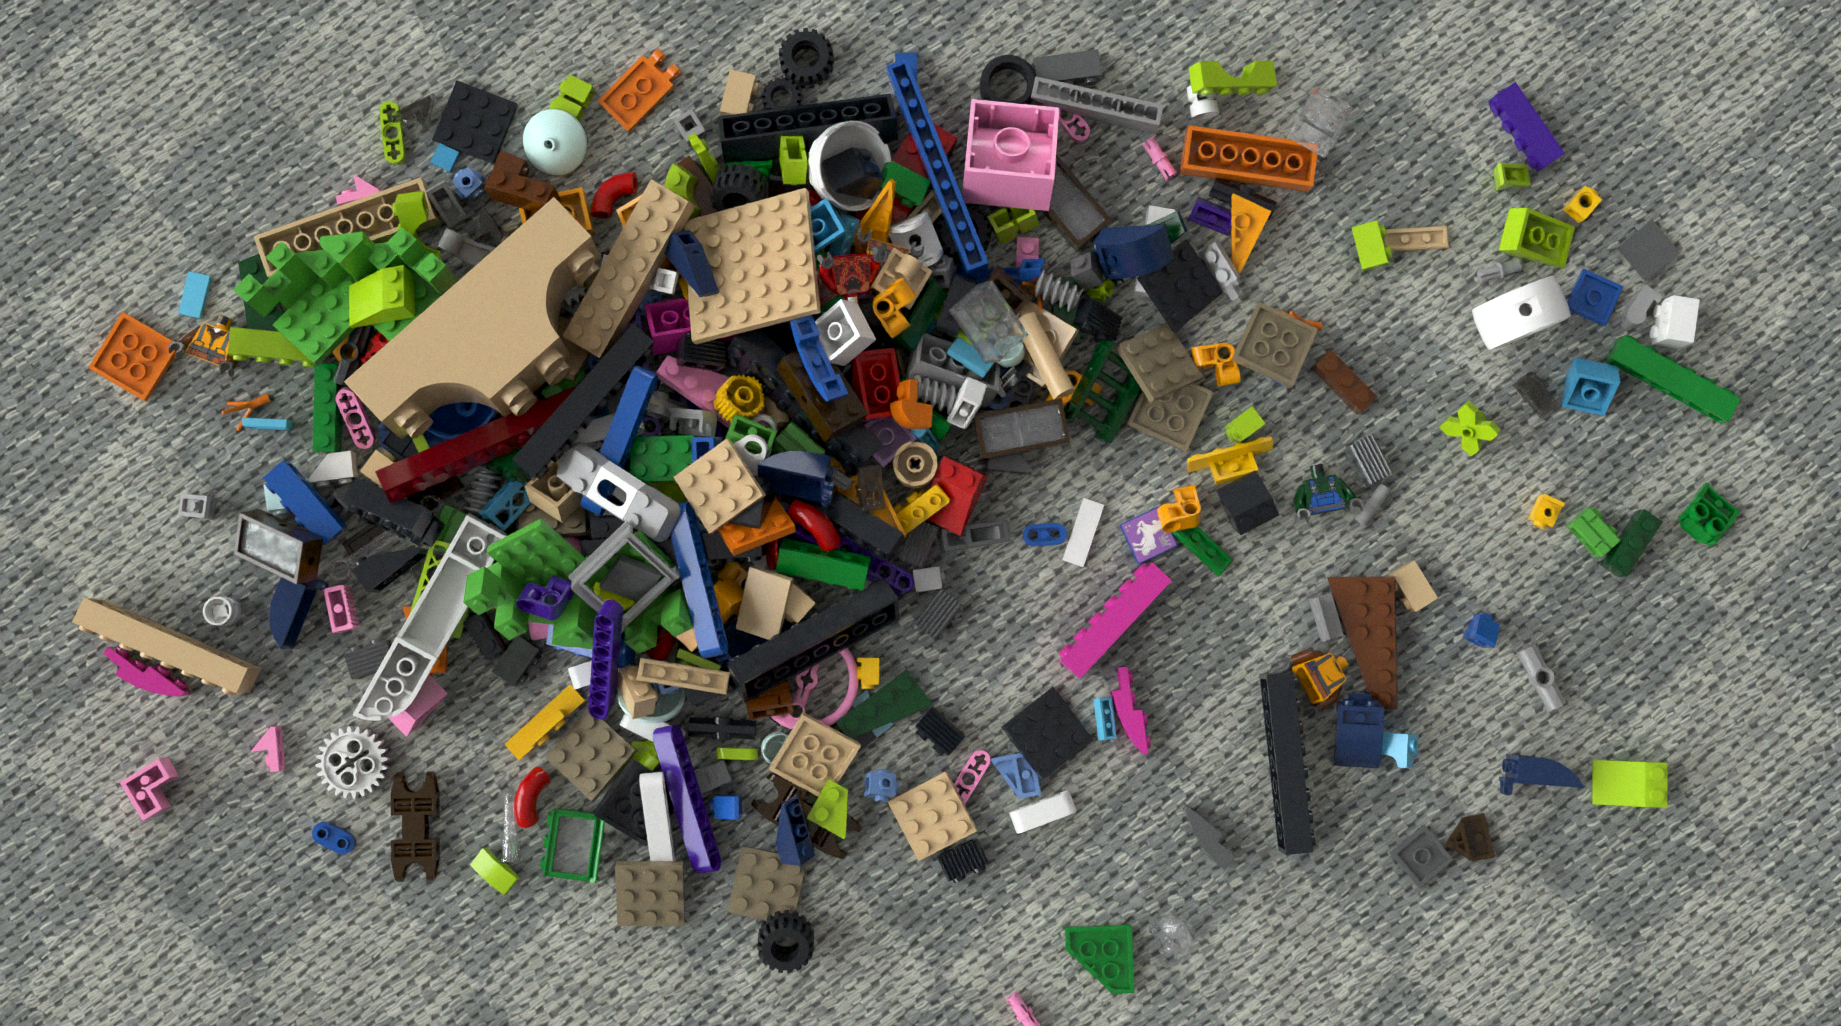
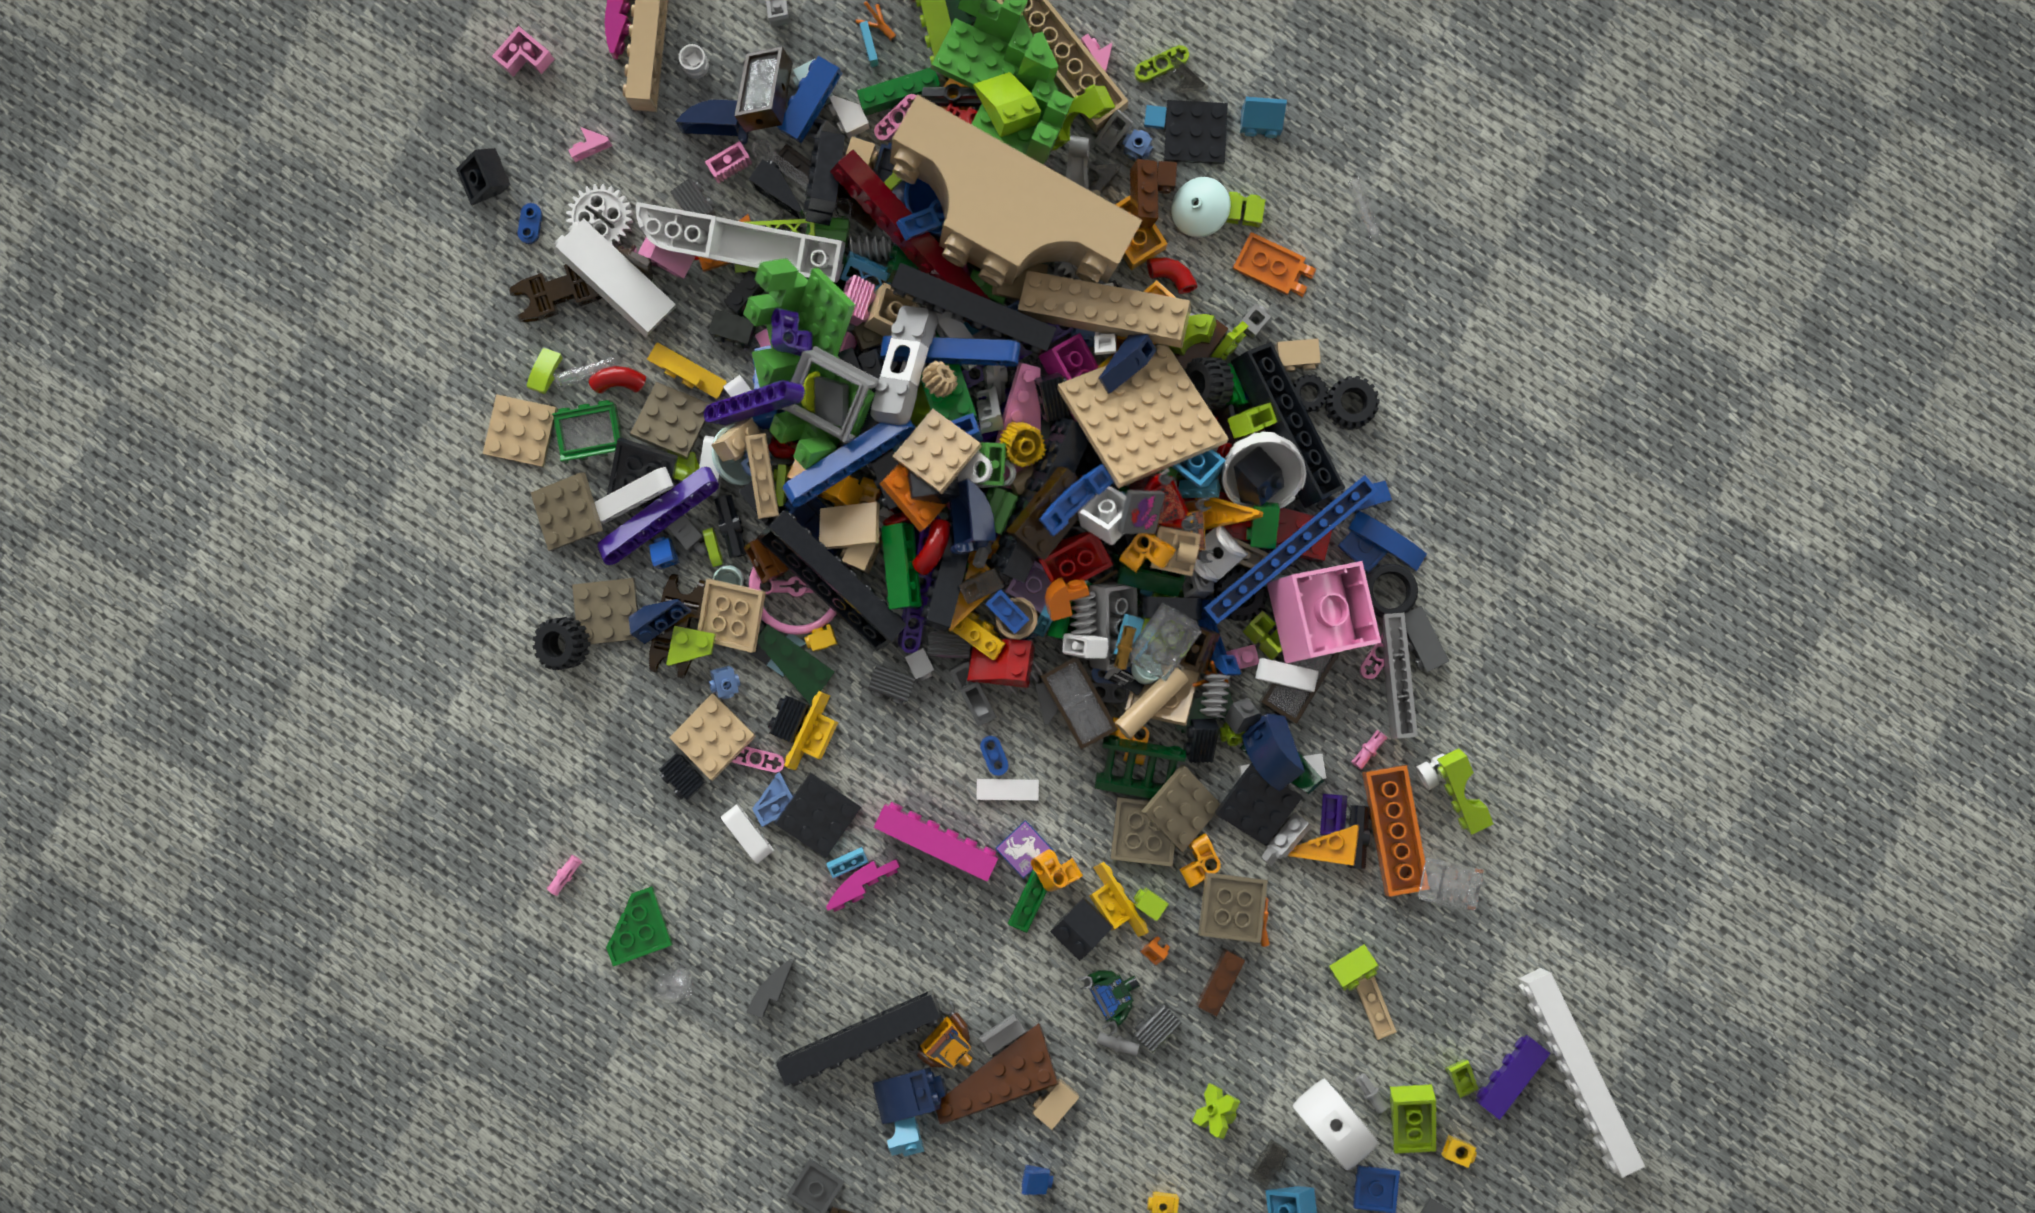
camera: 80 degrees right, 0 degrees up
none -> black slope [456,148,510,205]
none -> tan plate [483,394,558,467]
none -> white brick [554,219,676,337]
none -> dark brown slope [617,245,653,281]
none -> yellow bracket [784,691,839,770]
none -> bright pink brick [843,275,876,326]
none -> blue plate [896,207,941,241]
none -> tan gear [922,361,957,398]
none -> blue plate [985,589,1030,635]
none -> pearl gold pin [1114,625,1137,670]
none -> dark grey tile [1118,491,1165,534]
none -> orange tile [1140,936,1170,965]
none -> dark azure slope [1240,97,1287,138]
none -> white beam [1255,658,1319,692]
none -> blue tile [1338,531,1388,574]
none -> blue slope [1348,511,1427,571]
none -> white brick [1518,968,1645,1178]

